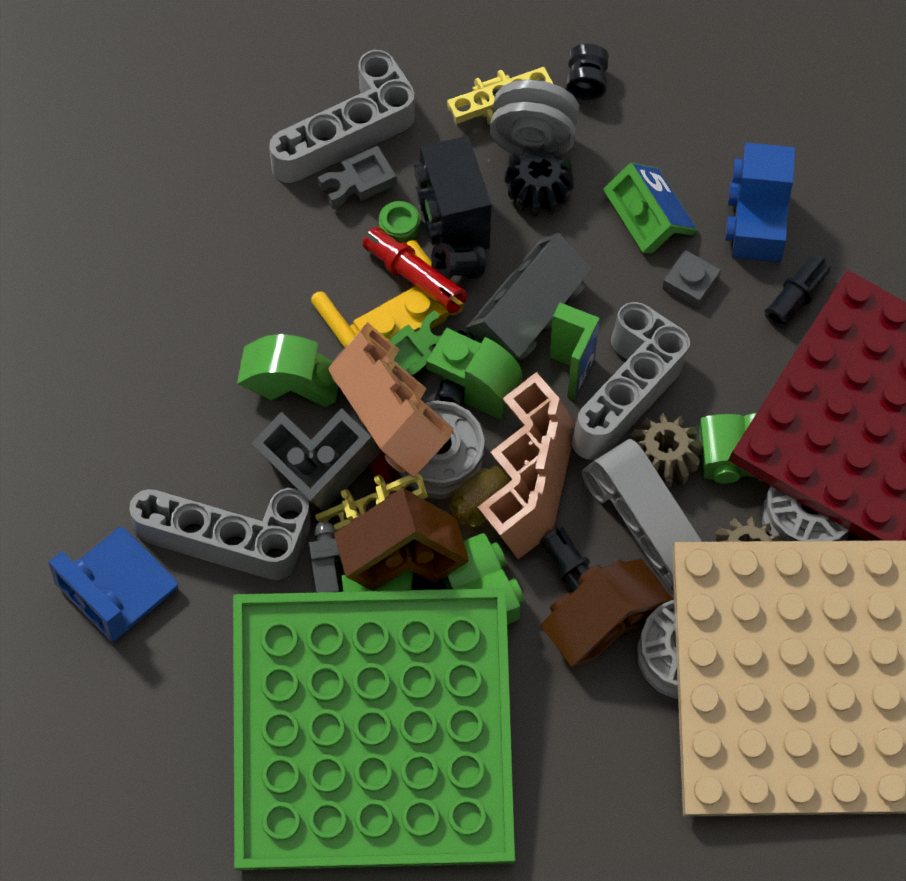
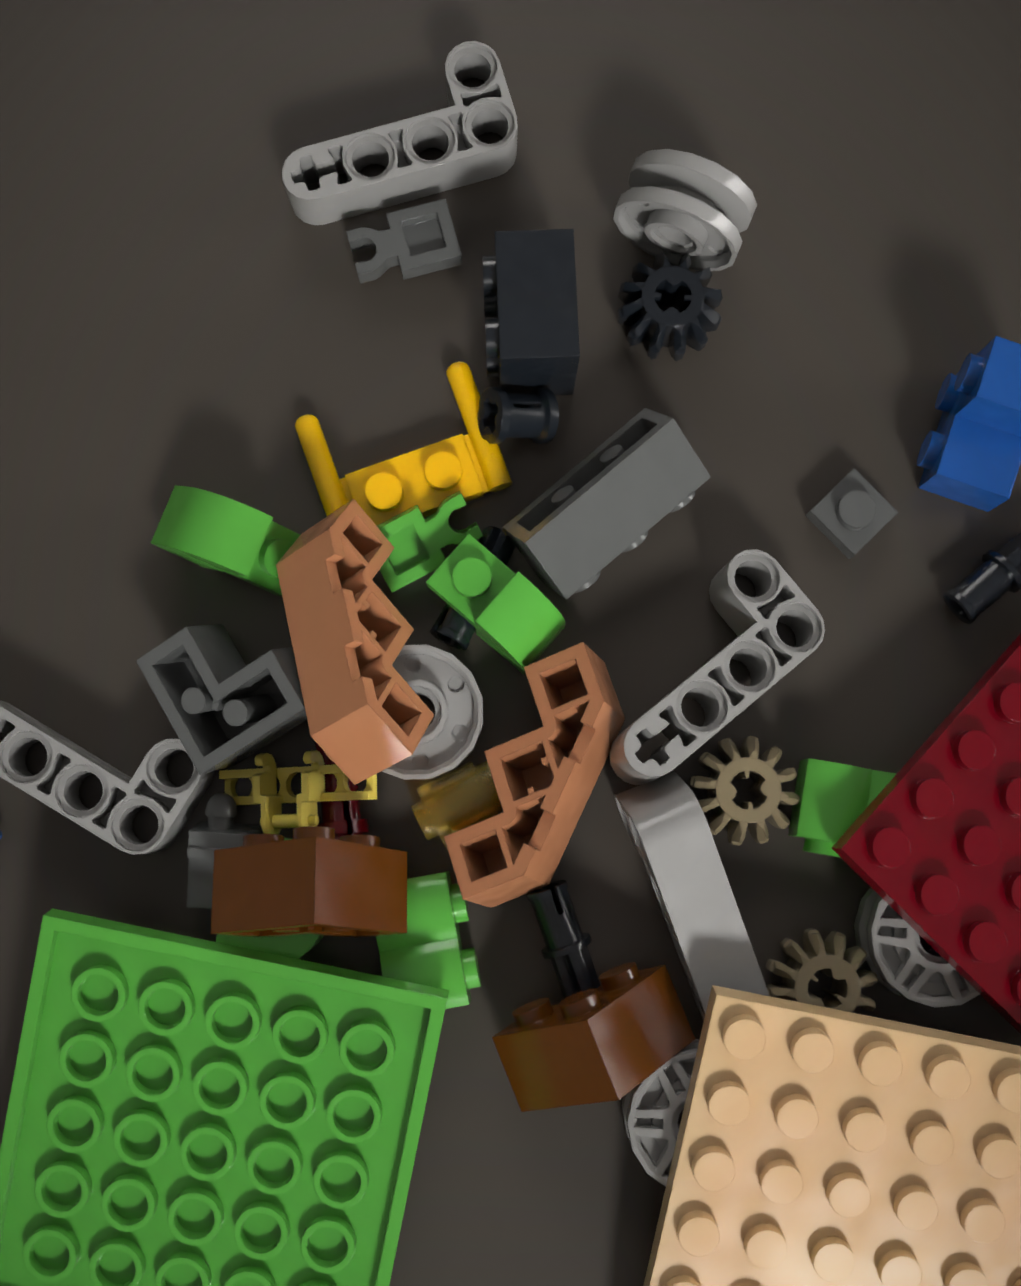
camera: 10 degrees right, 20 degrees up
red pin [363,227,467,313] -> none
bright green tile [379,201,420,243] -> none
light yellow piece [447,67,553,125] -> none
bright green panel [549,303,600,400] -> none
black wheel [566,43,609,100] -> none
bright green panel [603,162,699,254] -> none

